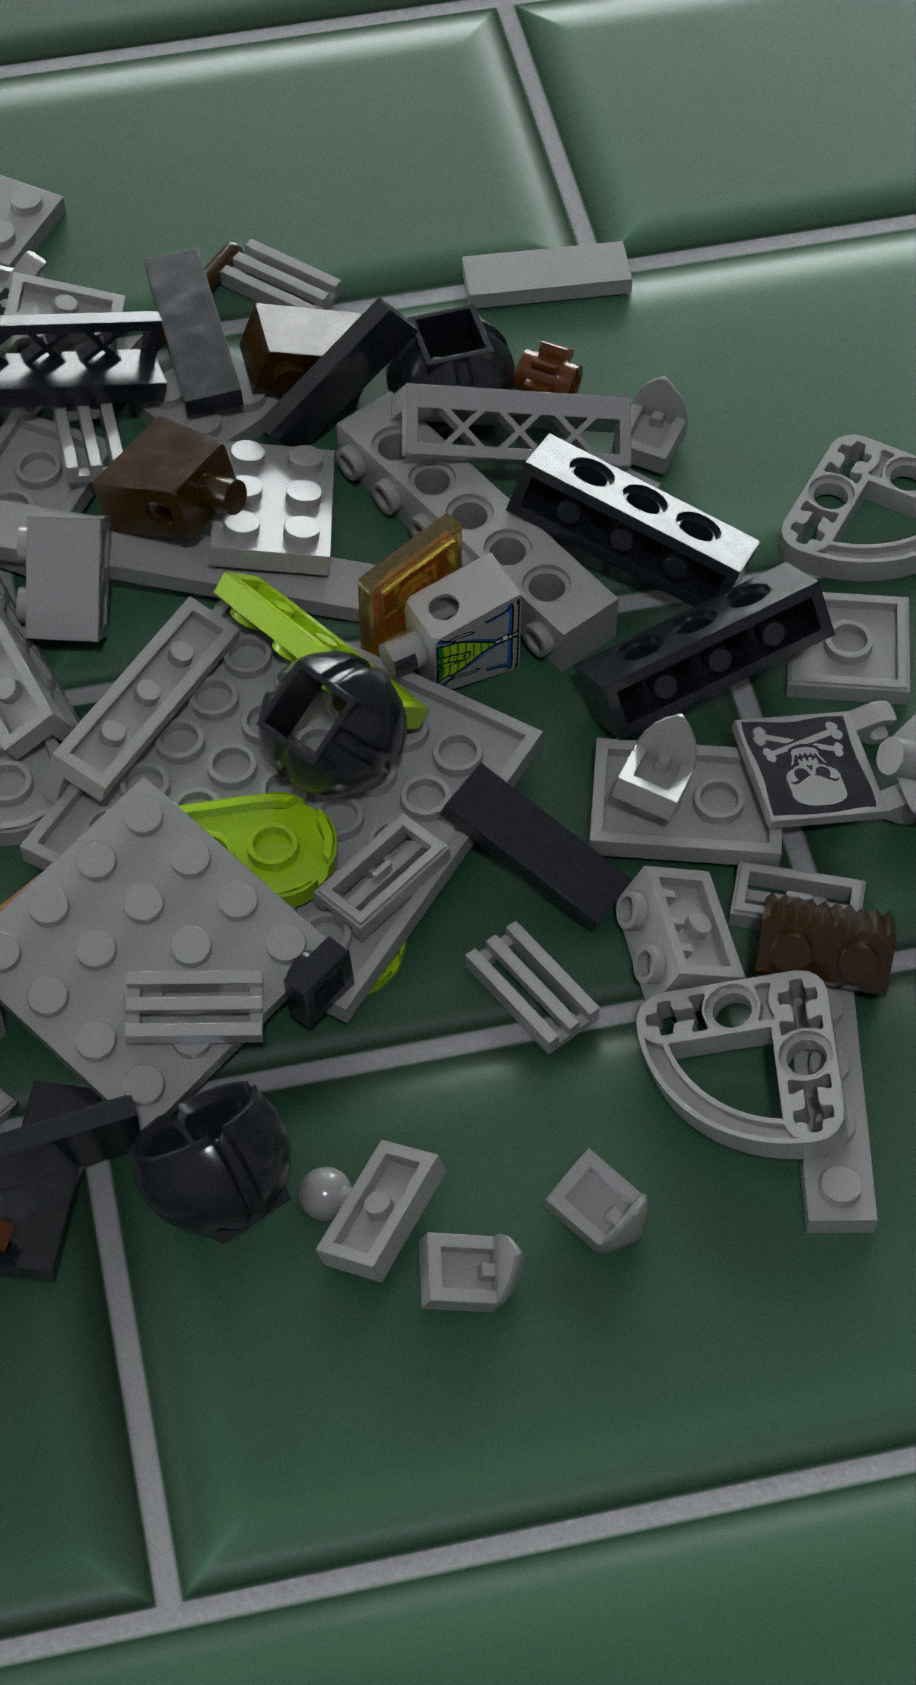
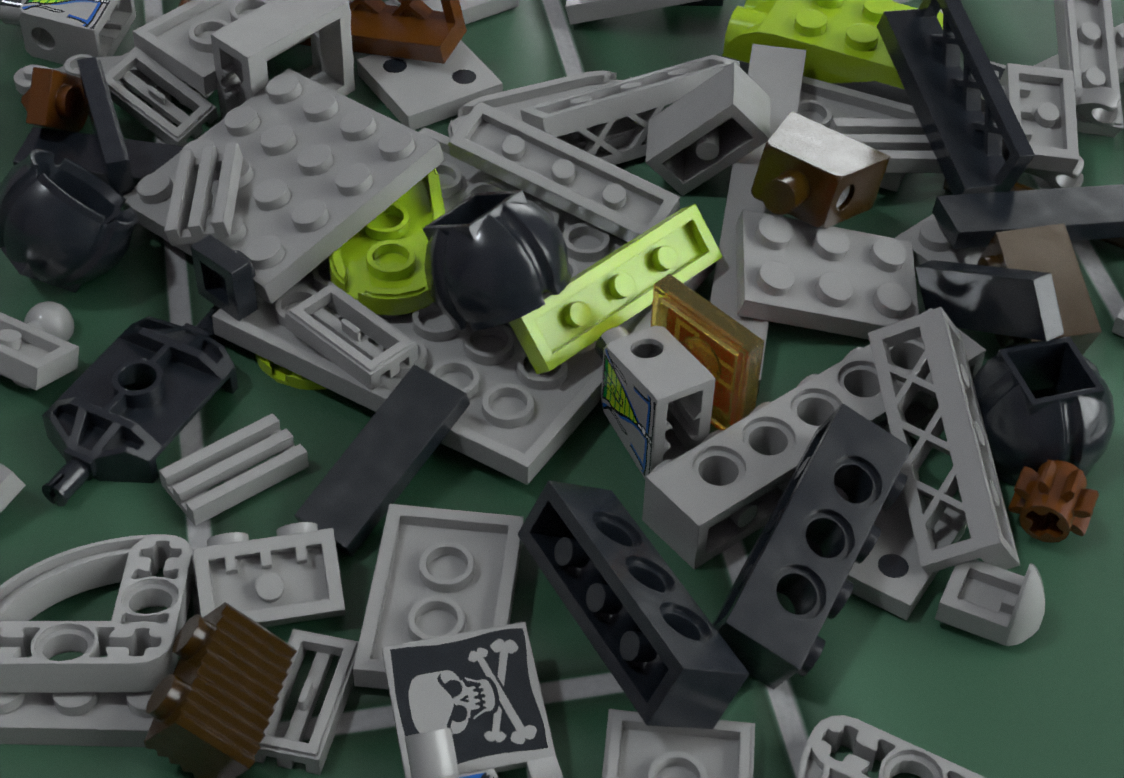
camera: 90 degrees right, 10 degrees down
light grey plate [611,713,698,821] -> none
none -> black plate [42,305,238,507]

